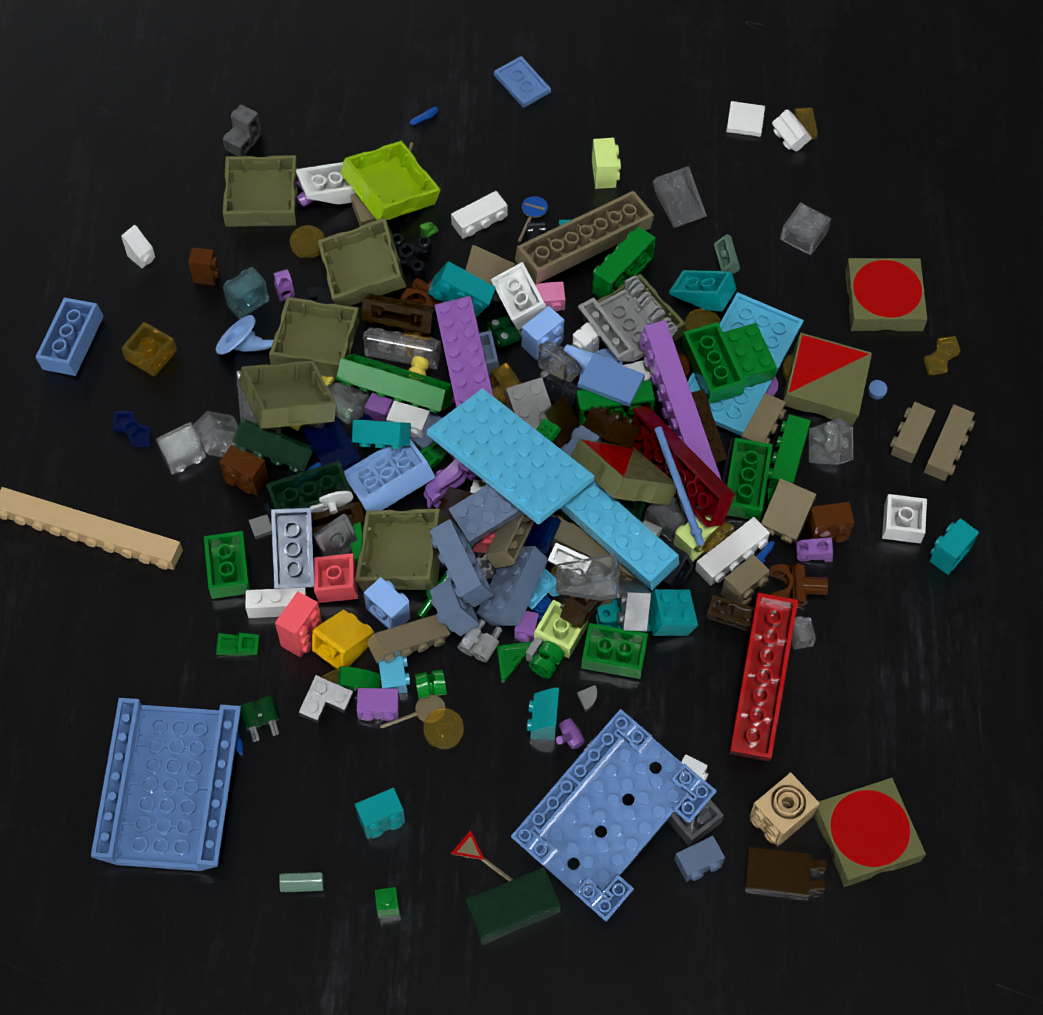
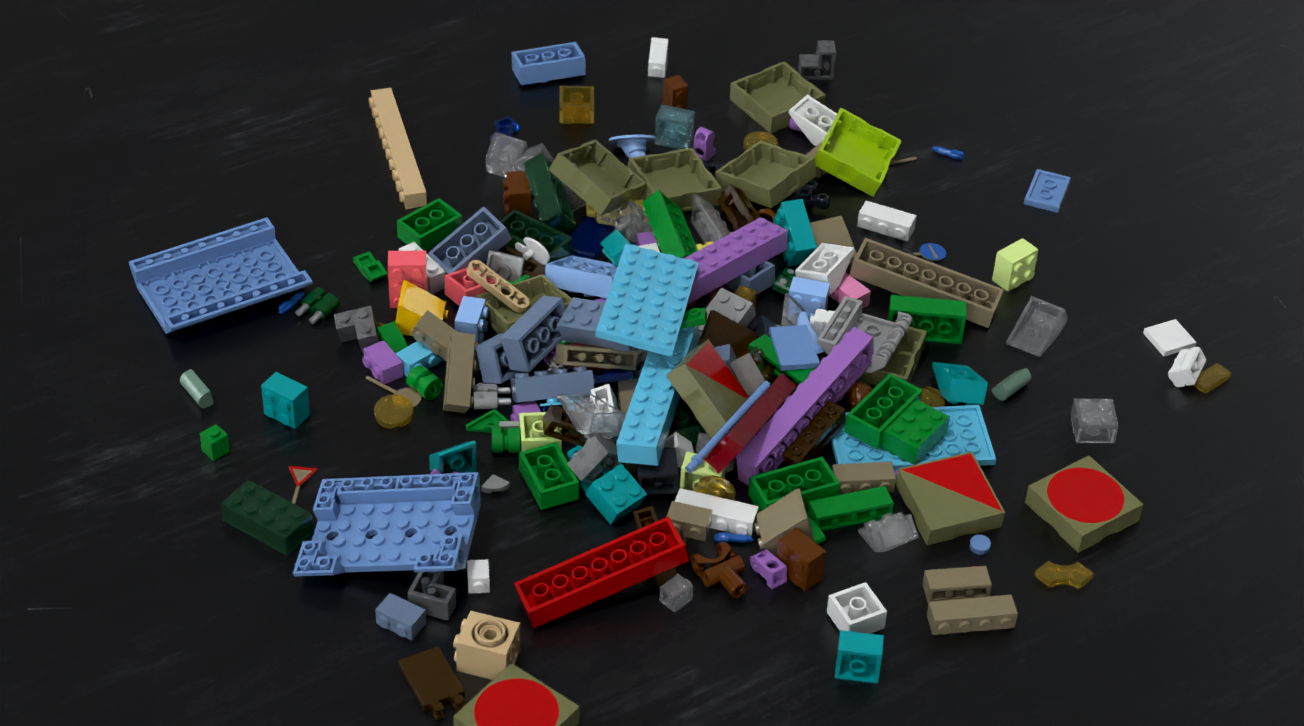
camera: 55 degrees right, 20 degrees down
bright green tile [420,222,438,238] -> none
none -> dark tan brick [443,331,478,414]
none -> tan beam [467,260,530,313]

